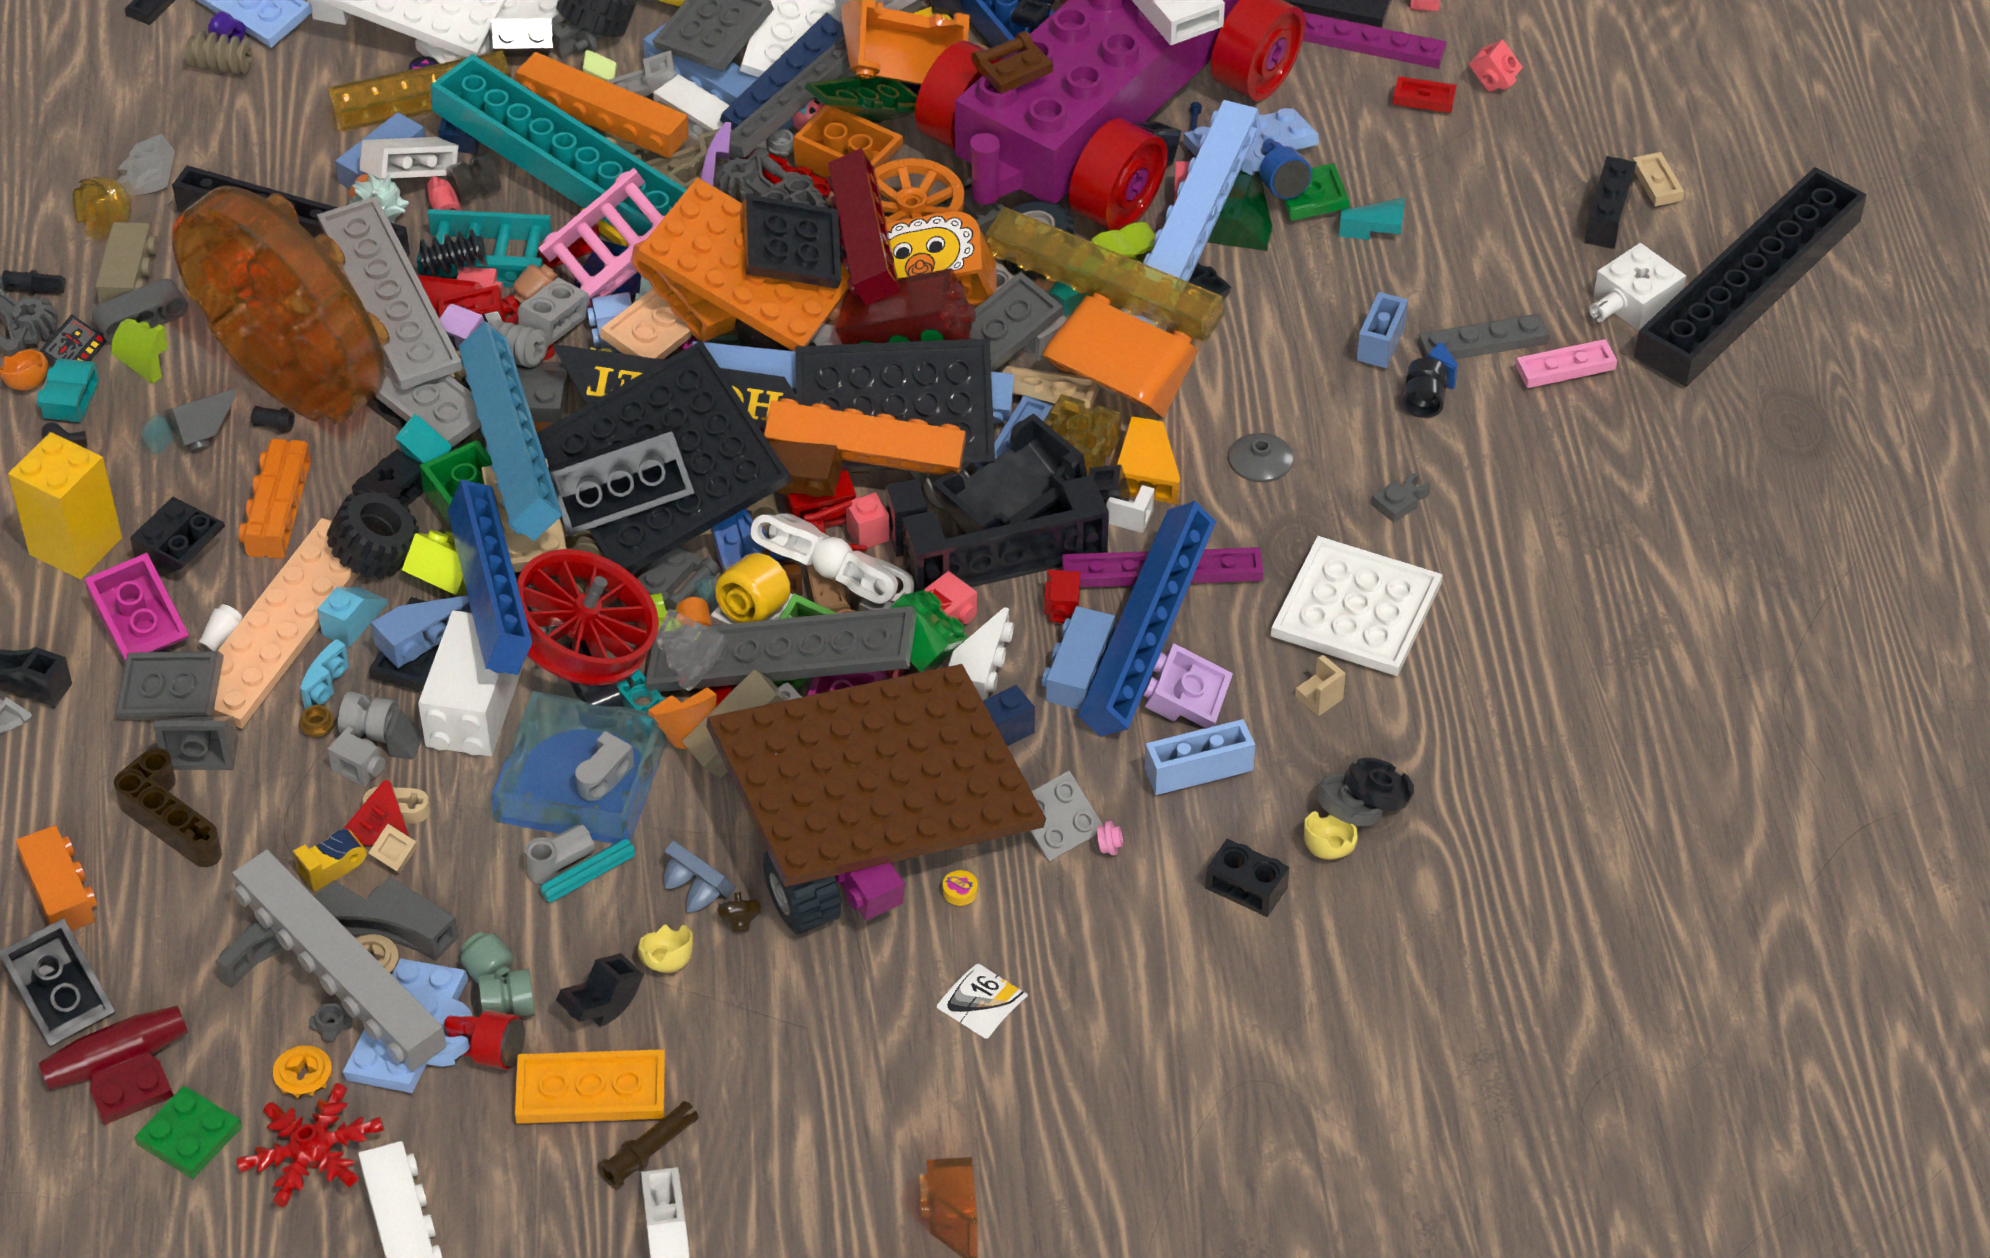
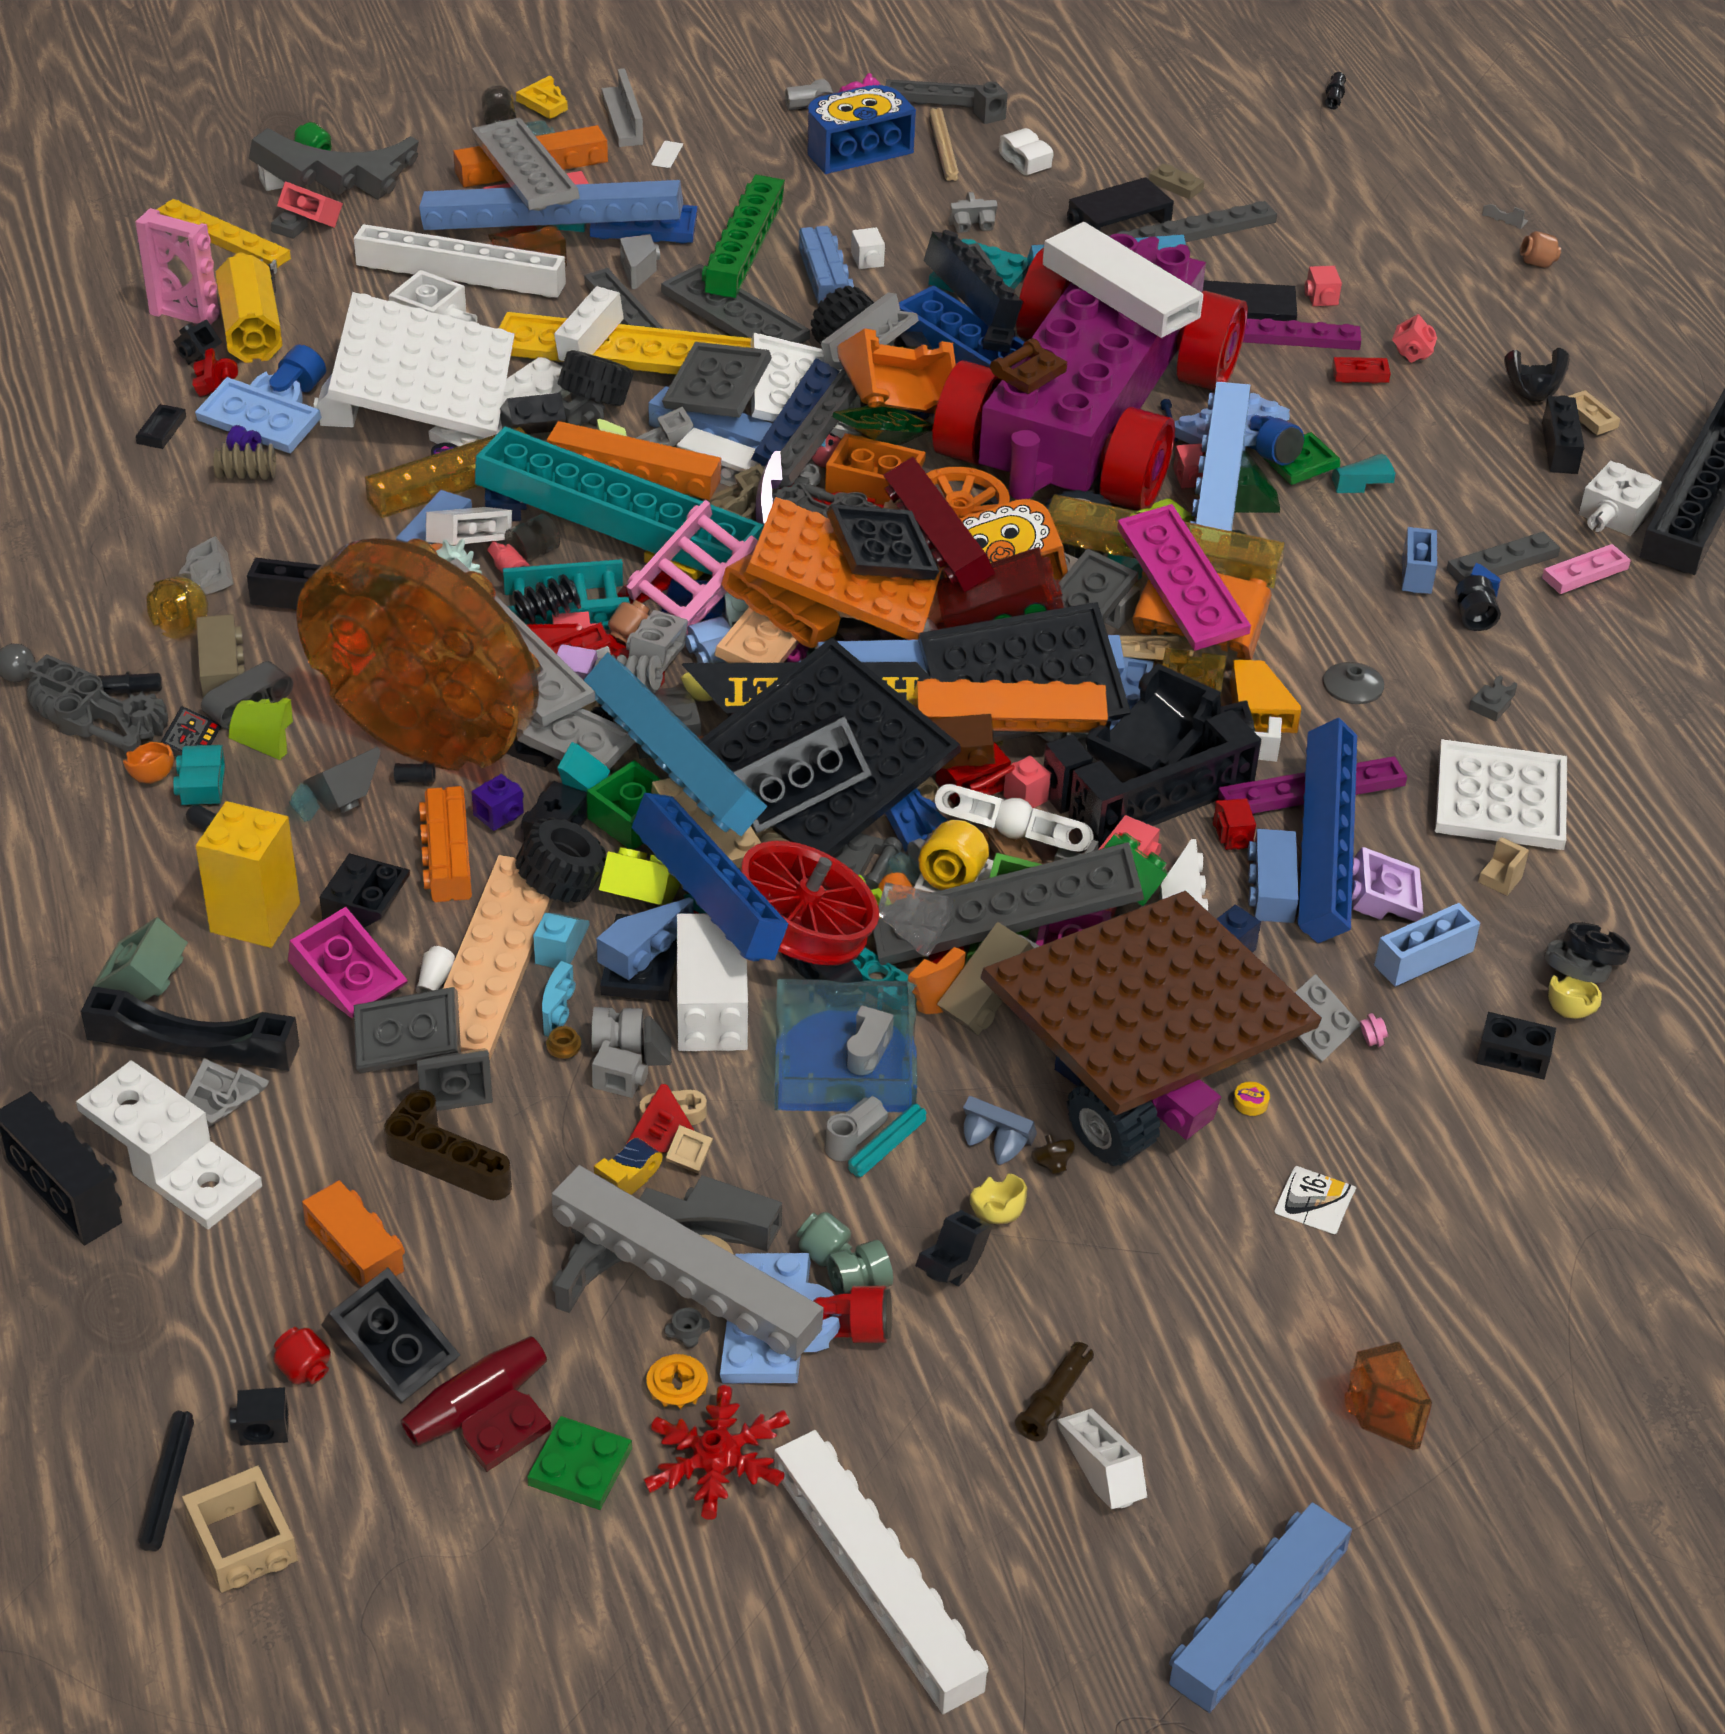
camera: 15 degrees left, 5 degrees down
light orange plate [515,1049,666,1124] -> none
none -> dark purple brick [471,773,524,831]
none -> dark pink plate [1117,504,1251,651]
none -> black hair [1504,348,1570,402]

